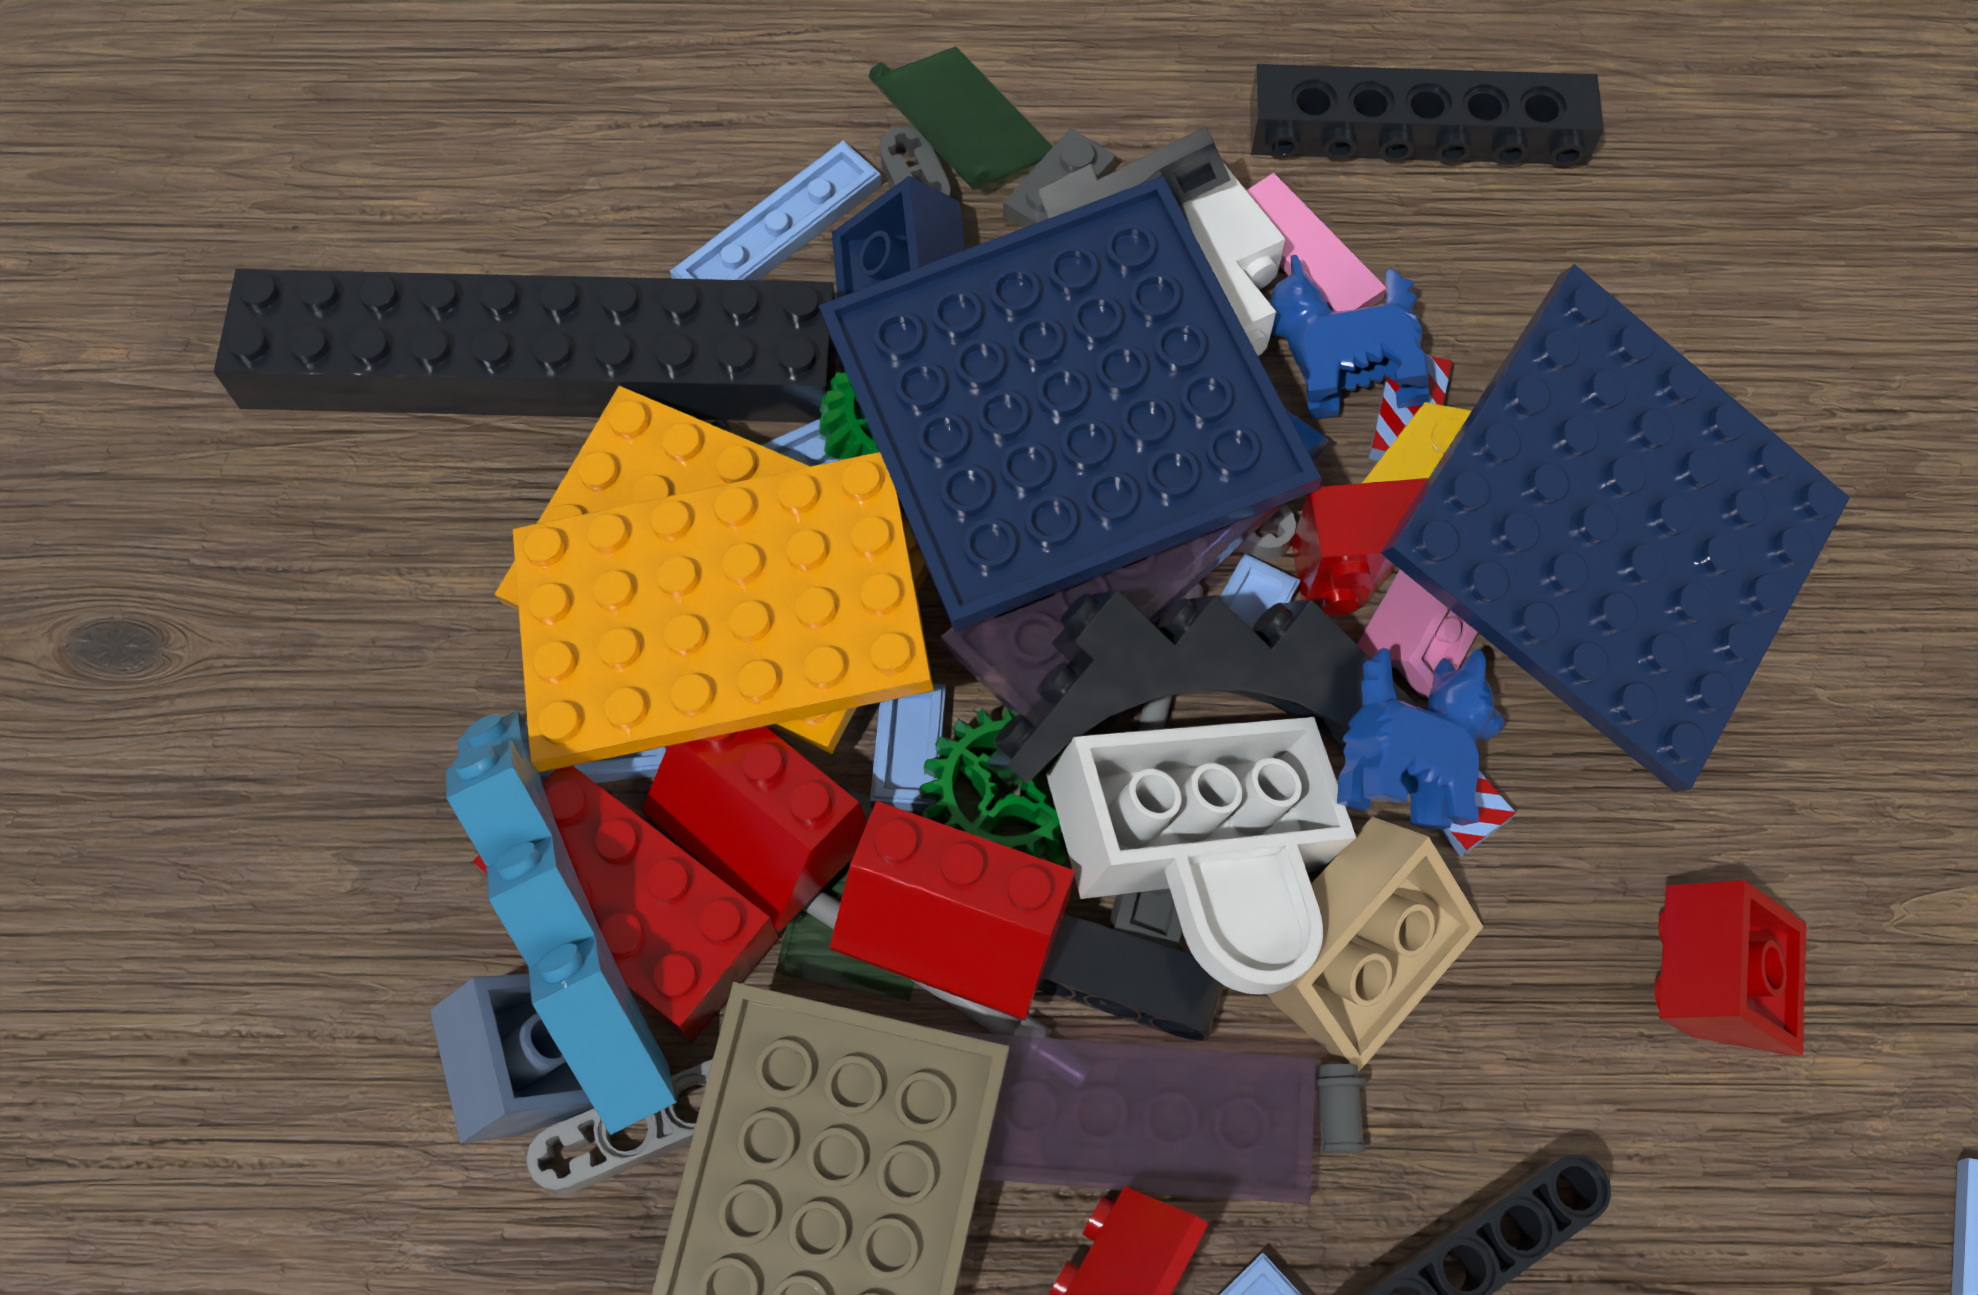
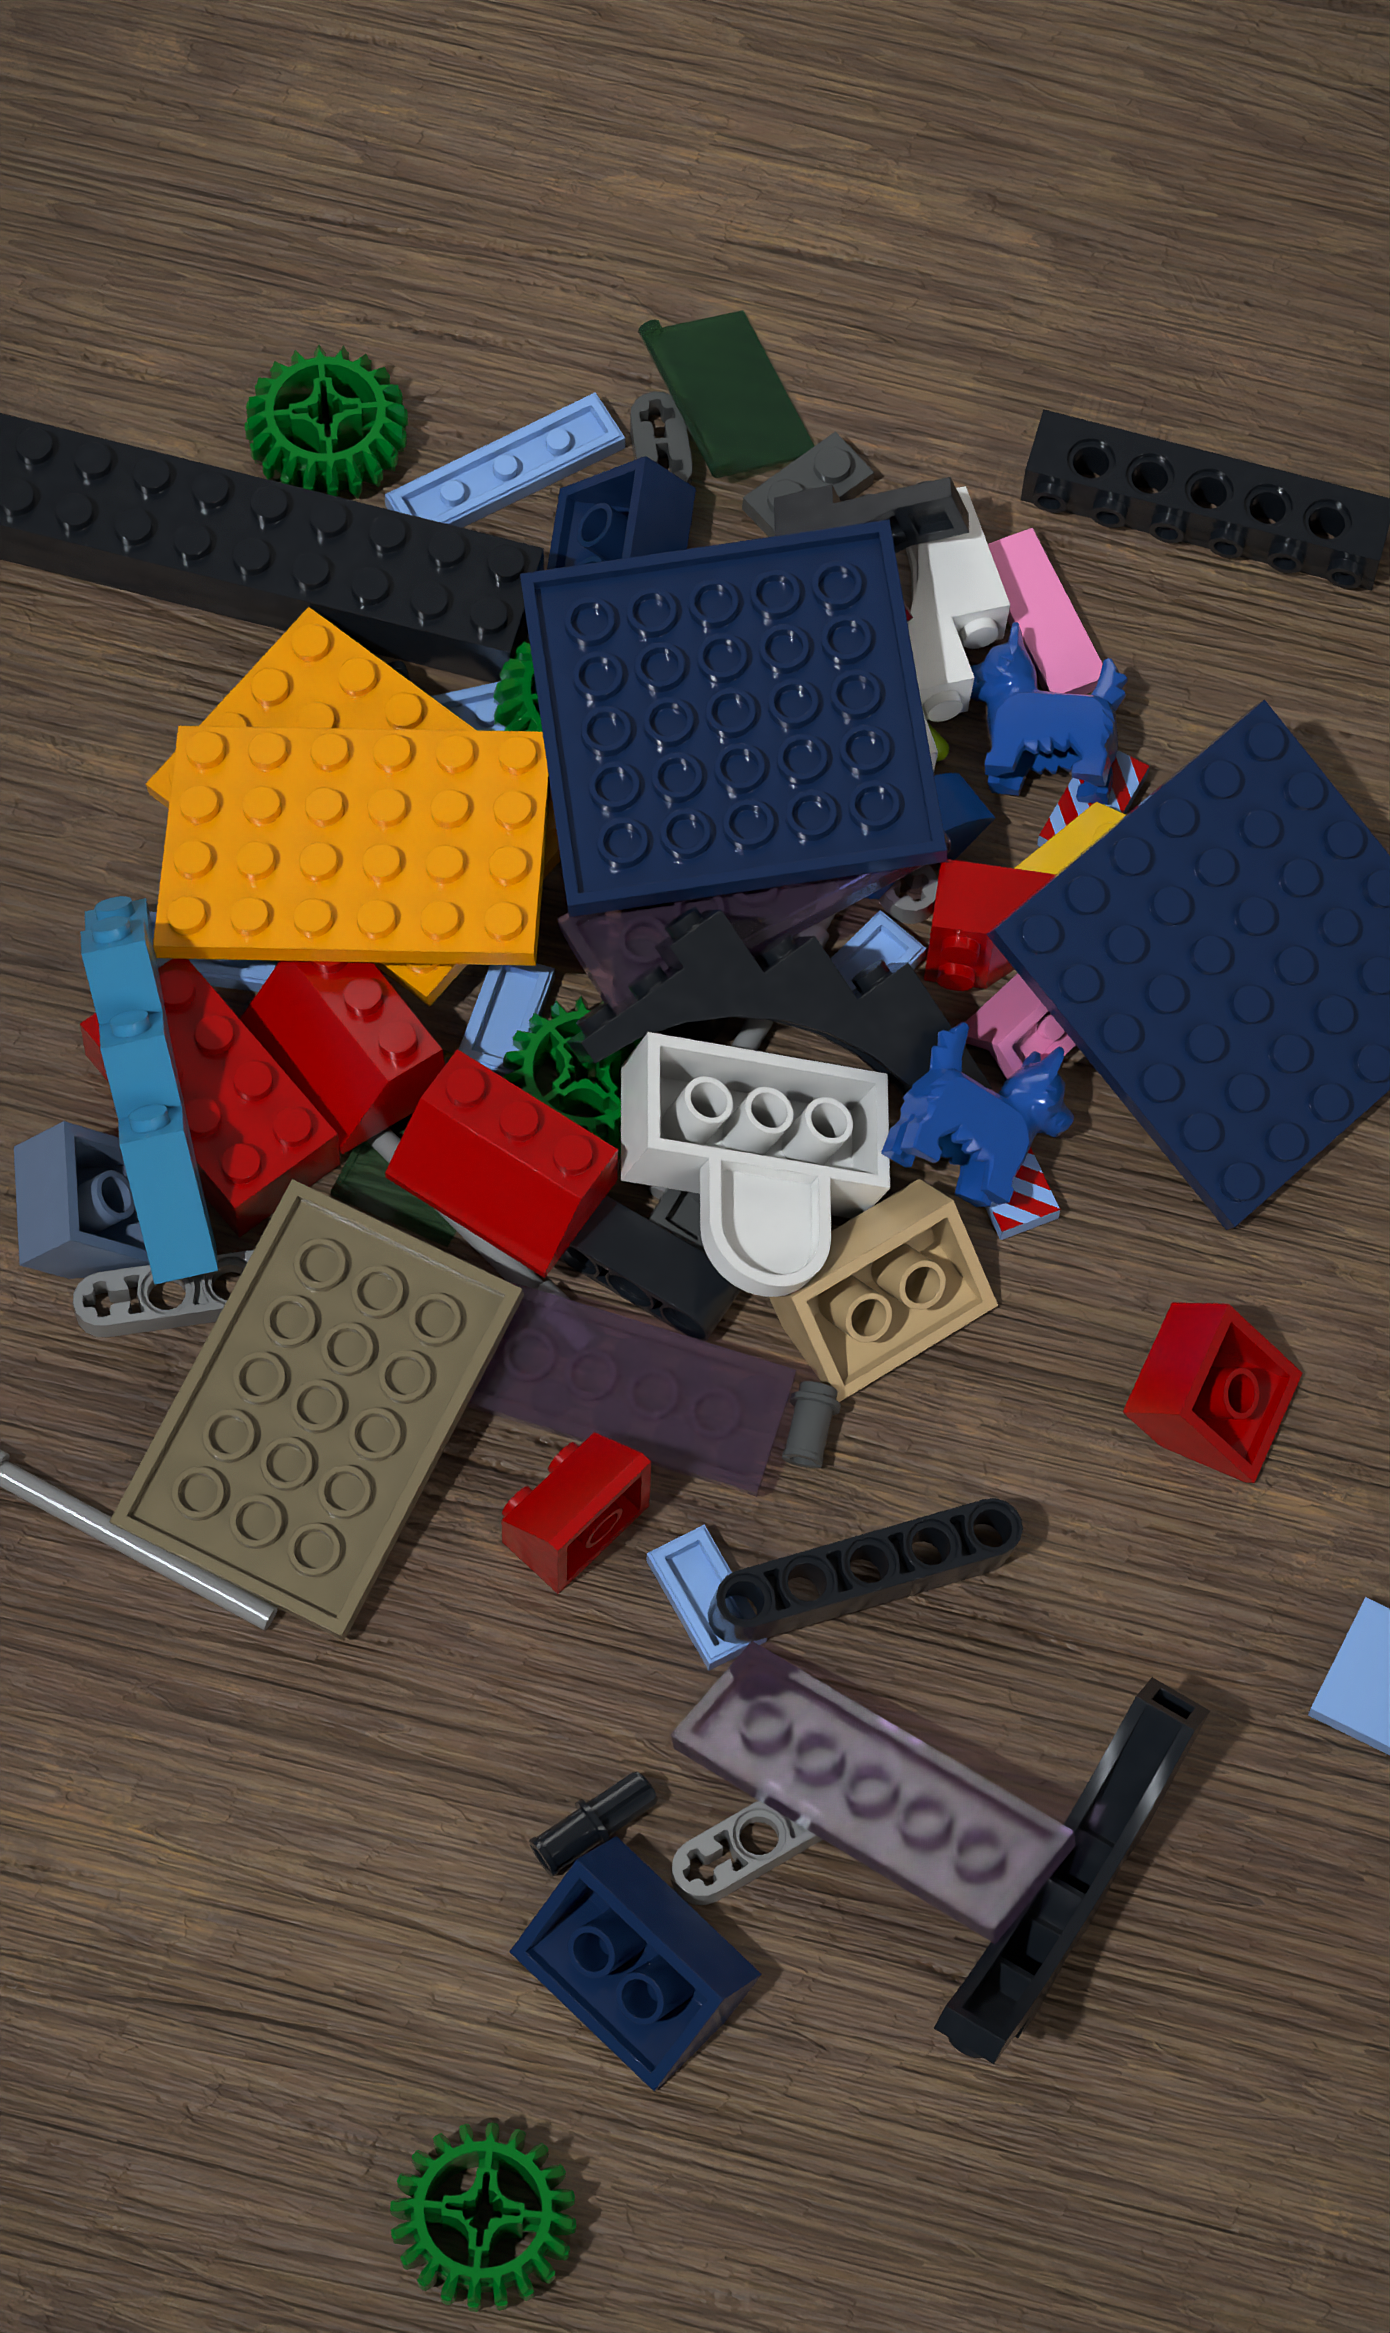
camera: 10 degrees right, 0 degrees up
none -> green gear [244,345,408,499]

